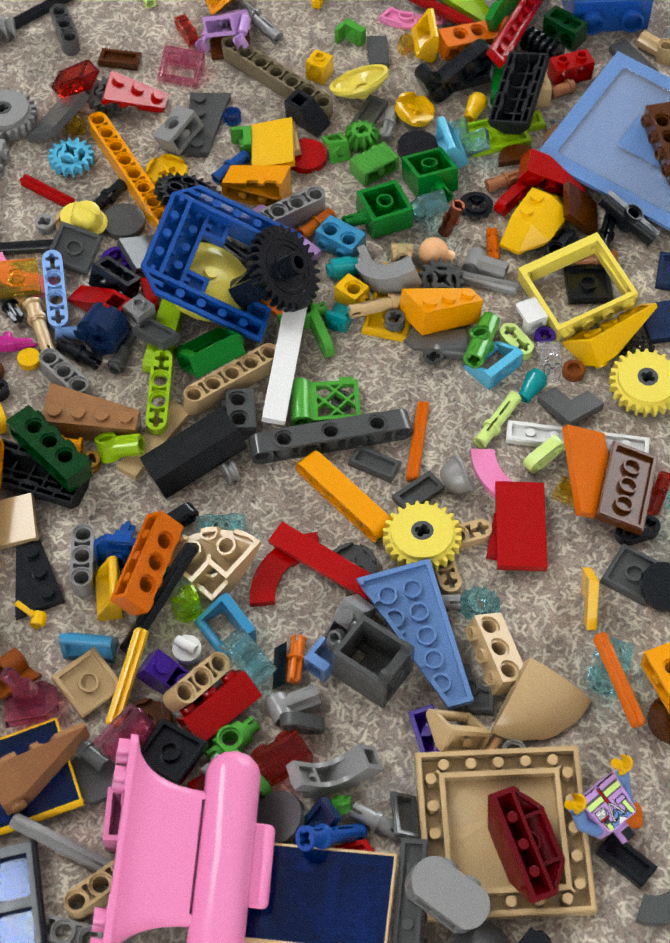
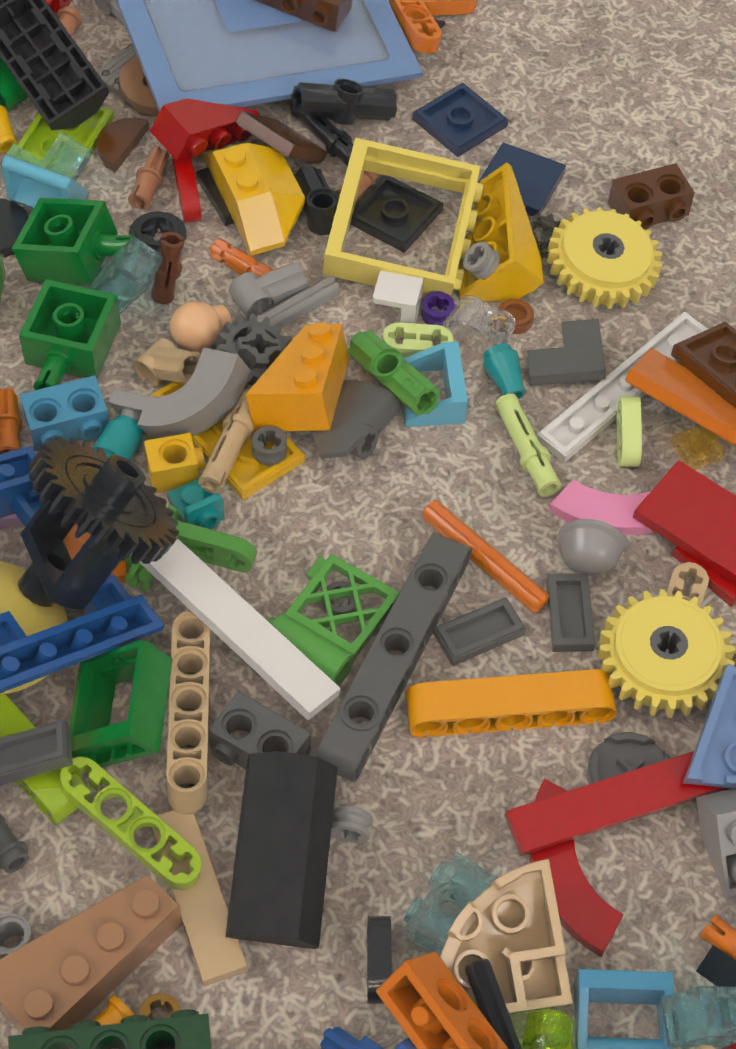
camera: 55 degrees left, 0 degrees up
lime piece [94,432,146,463] -> none
none -> light grey bush [463,241,500,279]

